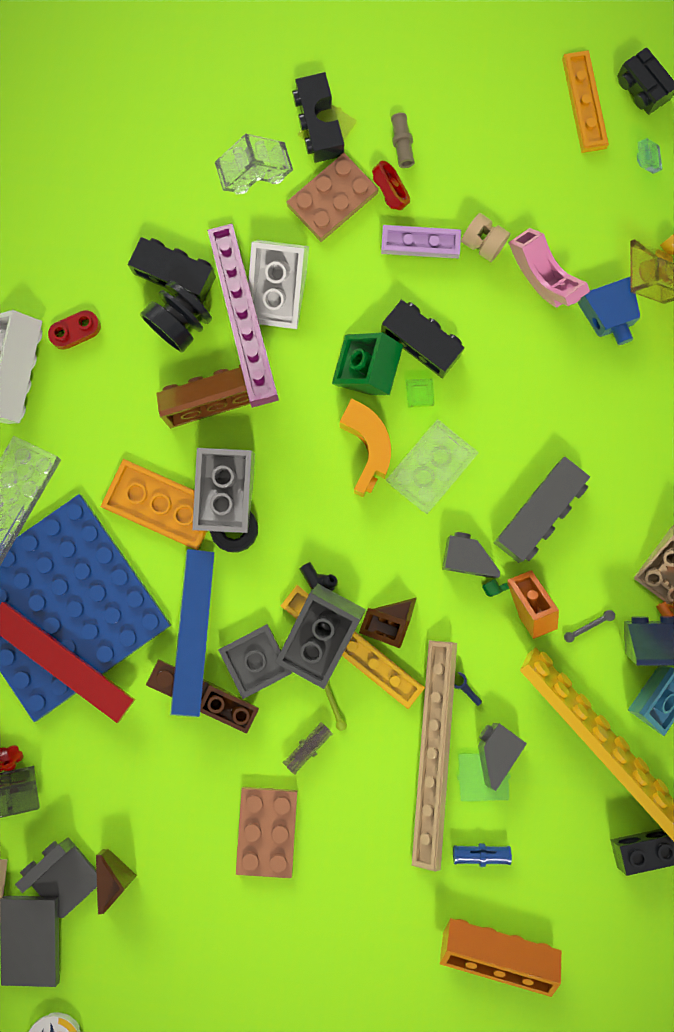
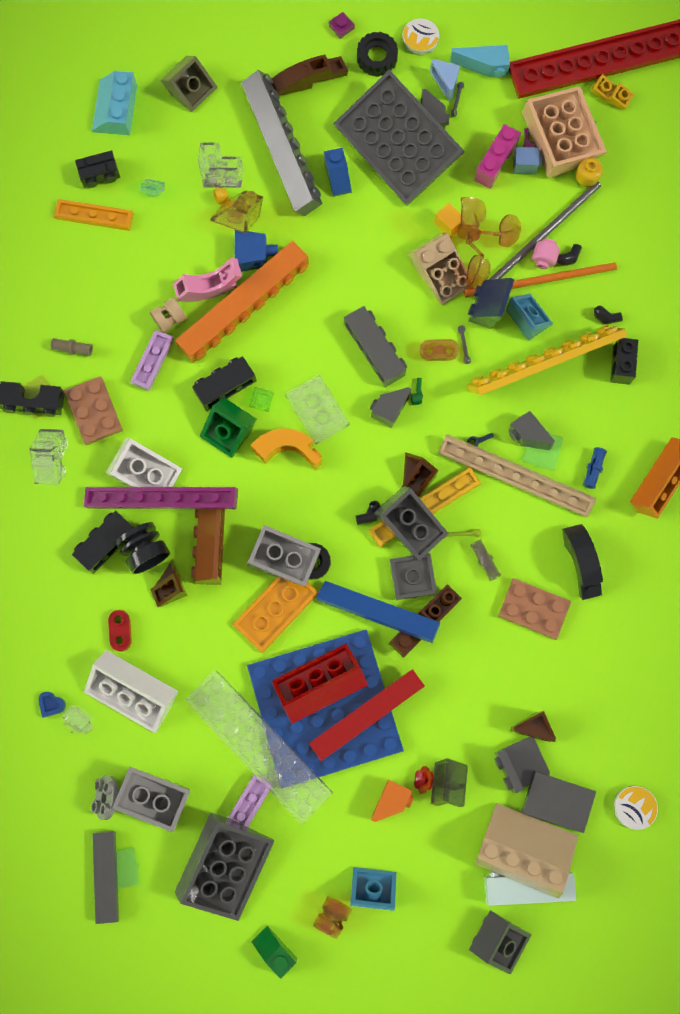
camera: 75 degrees left, 5 degrees down
red plate [372,160,410,210] -> none
orange slope [507,570,559,639] -> none
none -> reddish brown slope [150,559,188,608]
none -> orange brick [175,241,309,363]
none -> red slope [272,643,368,724]
none -> clear orange plate [419,339,459,361]
none -> black arch [562,524,603,600]

